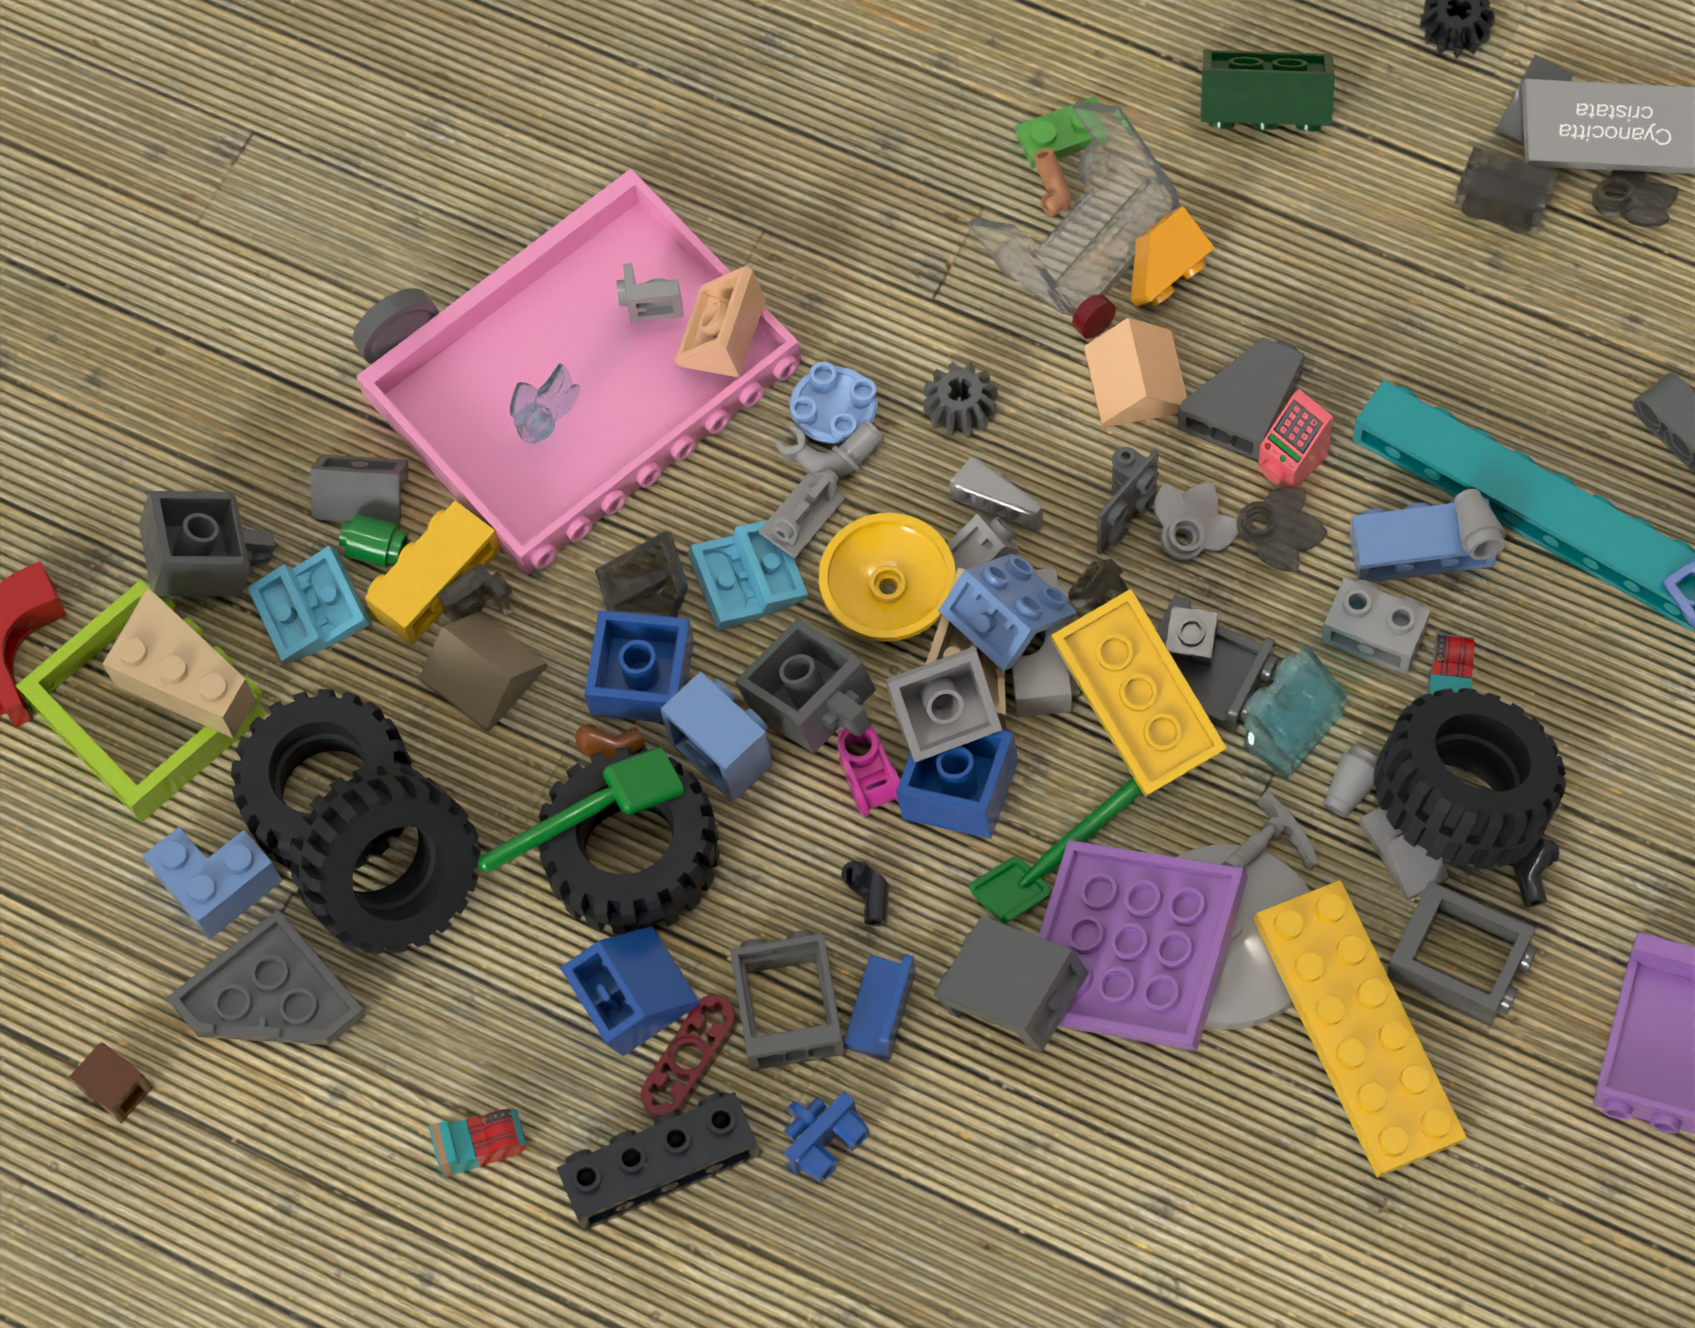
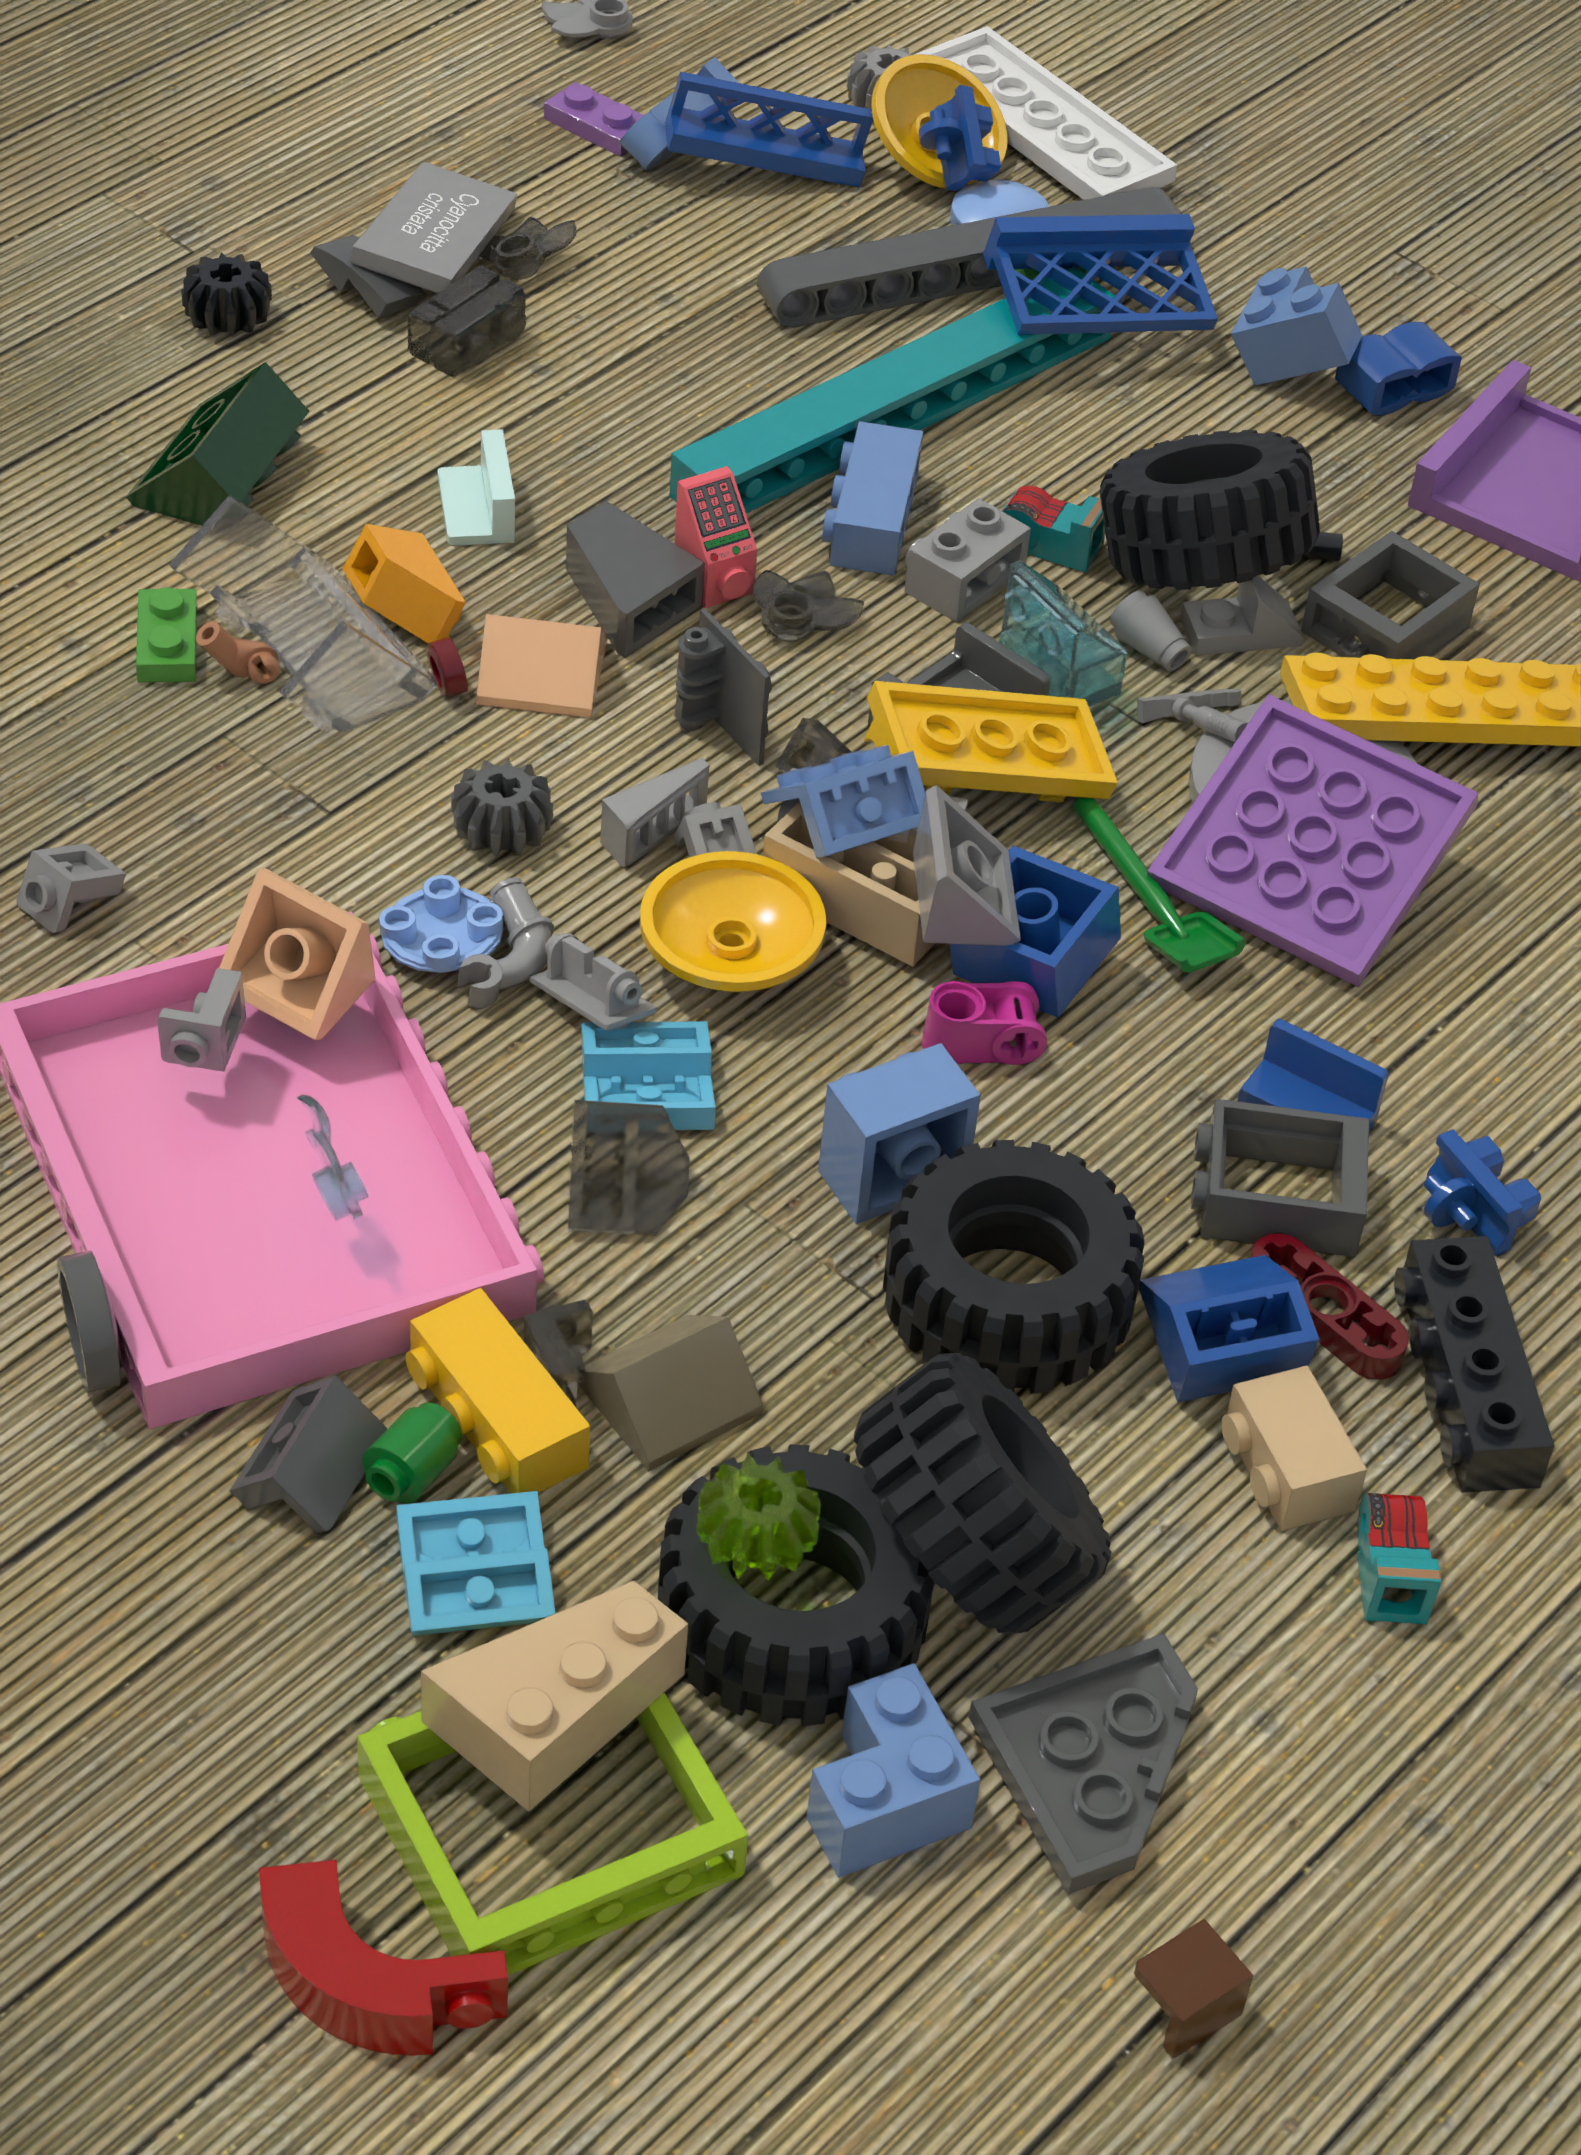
camera: 85 degrees left, 20 degrees down
dark grey hinge [139,491,275,596] -> none
green piece [478,746,684,873] -> none
dark orange arm [575,724,646,758] -> none
blue brick [585,610,694,723] -> none
dark grey hinge [735,618,876,754] -> none
black arm [841,860,889,926] -> none
dark grey panel [934,916,1089,1052] -> none
light grey plate [1154,481,1242,561] -> none
bracket [1166,606,1219,666] -> none
light grey cone [1454,489,1506,560] -> none
none -> light grey bracket [17,843,126,933]
none -> light aqua panel [438,429,515,546]
none -> clear neon green gear [696,1453,821,1581]
none -> tan brick [1222,1365,1367,1531]

